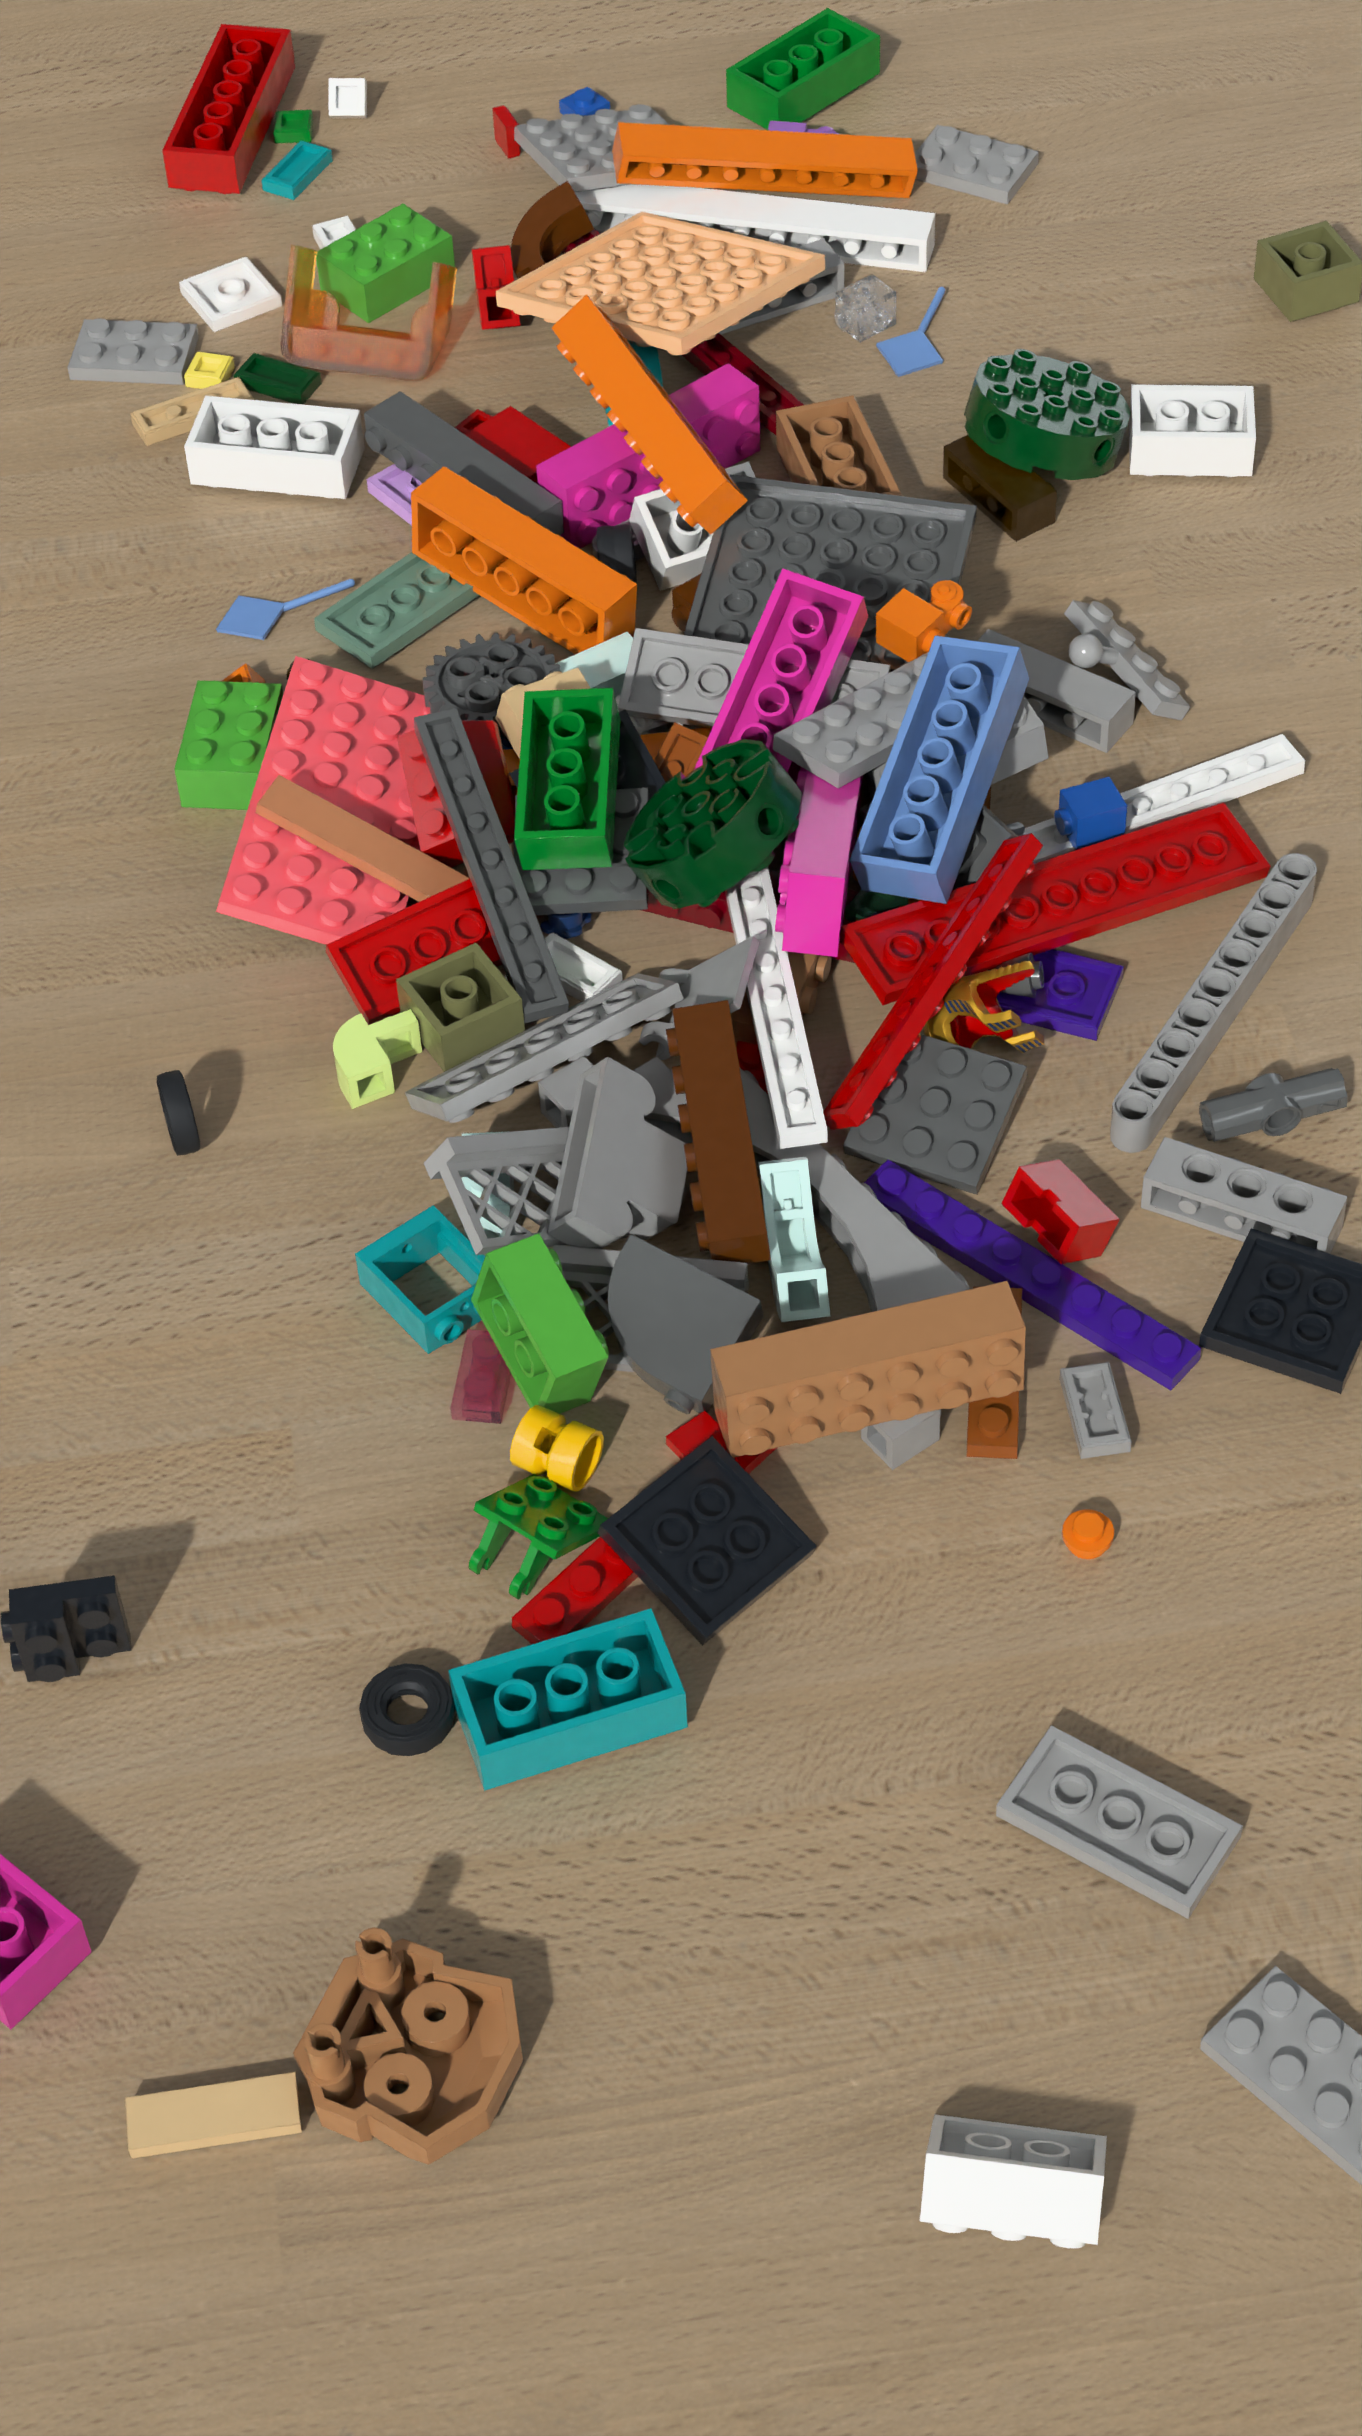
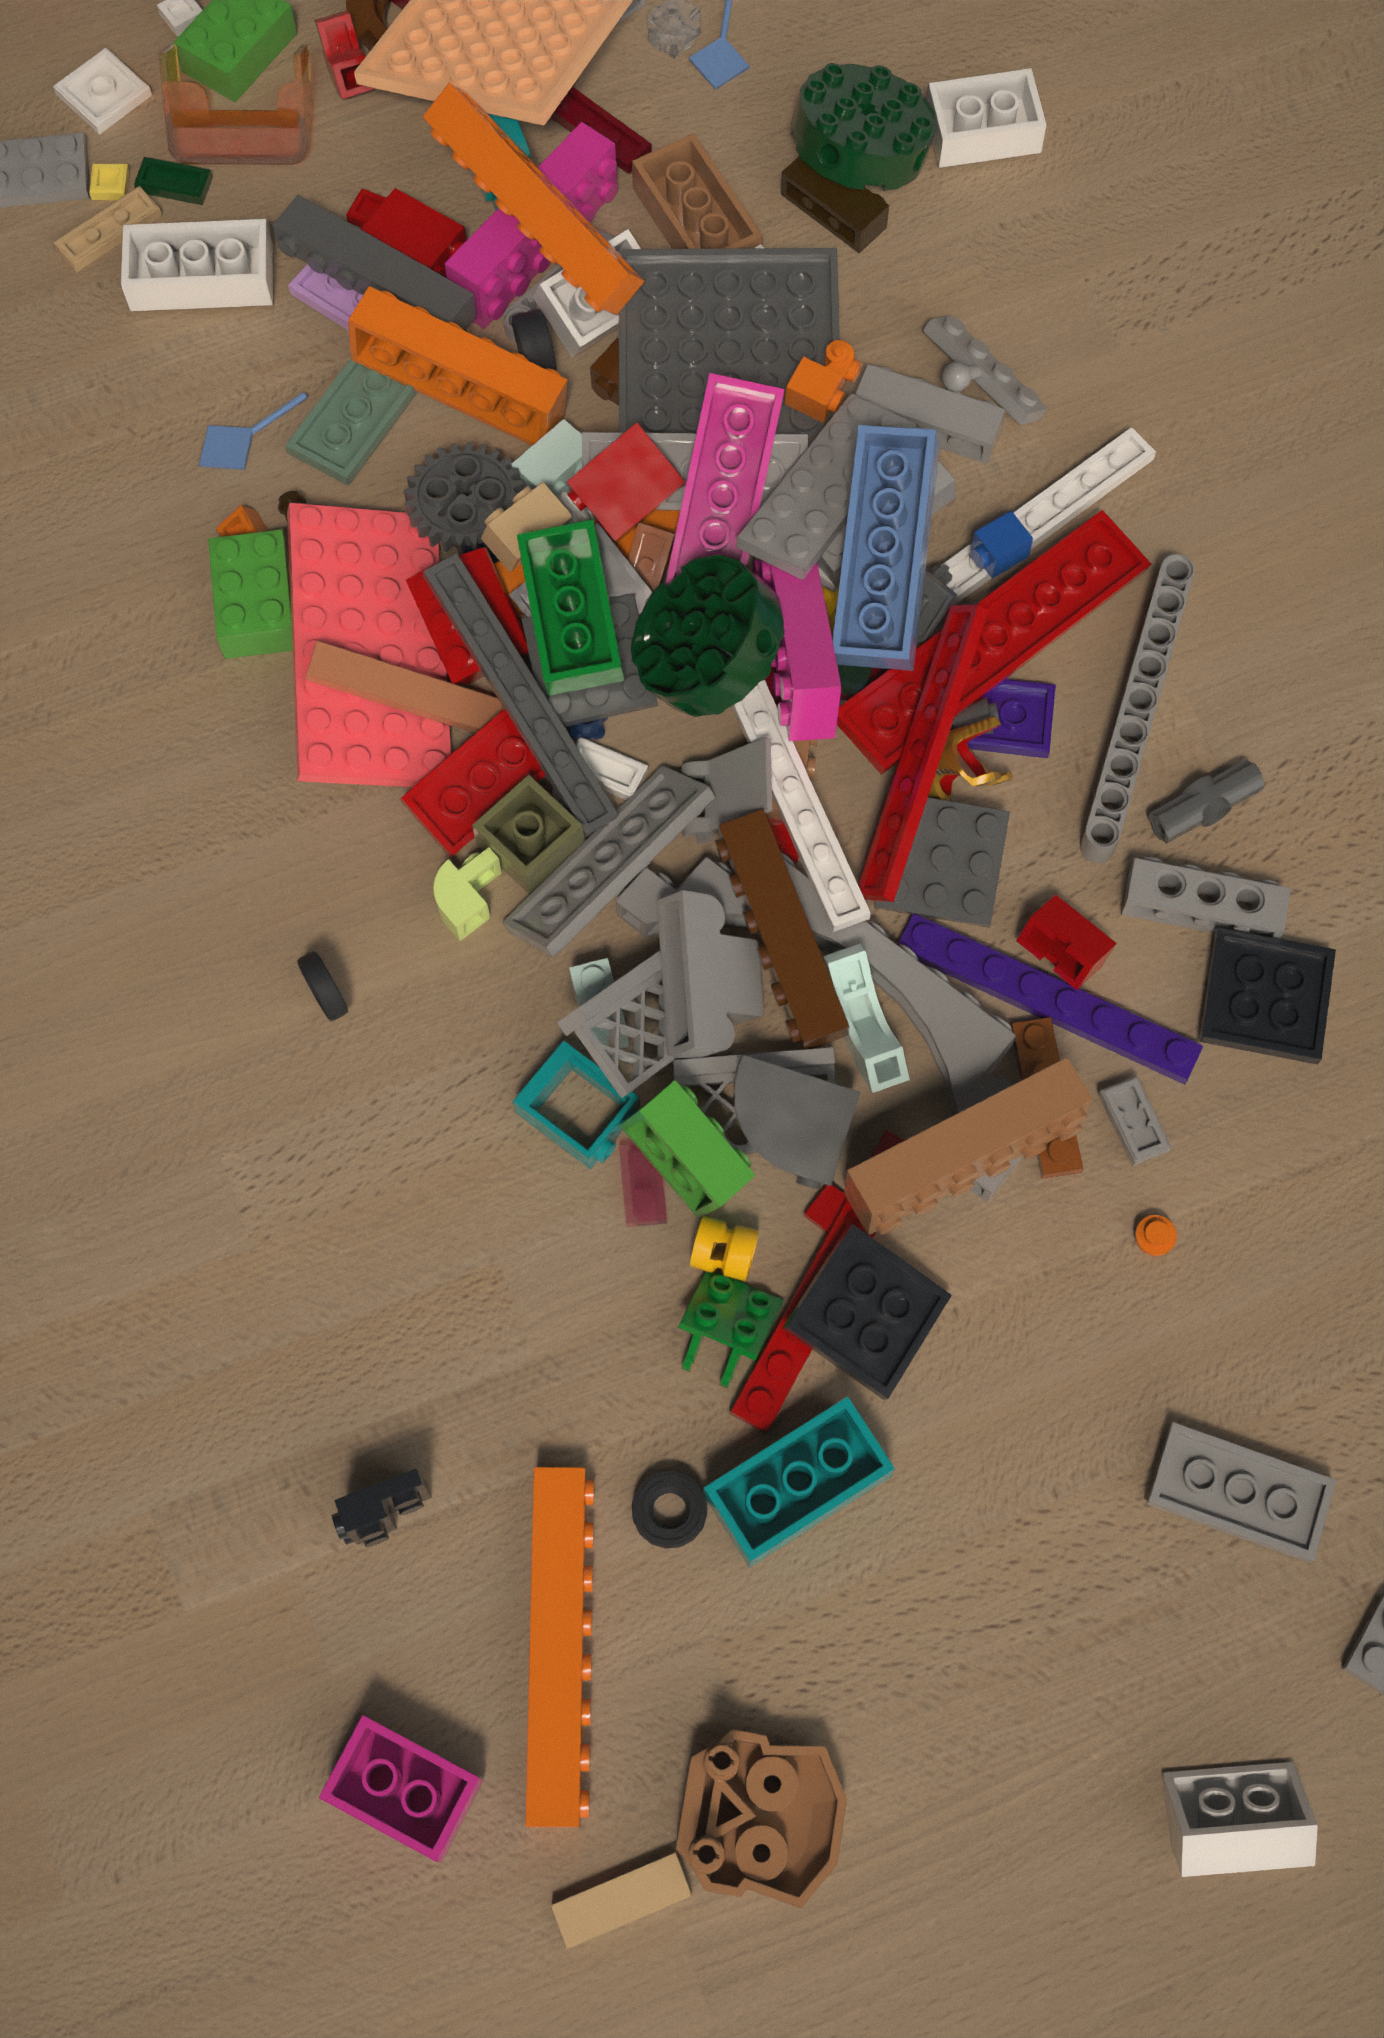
camera: 15 degrees left, 20 degrees up
none -> orange brick [525,1467,594,1828]
none -> red brick [567,423,686,544]

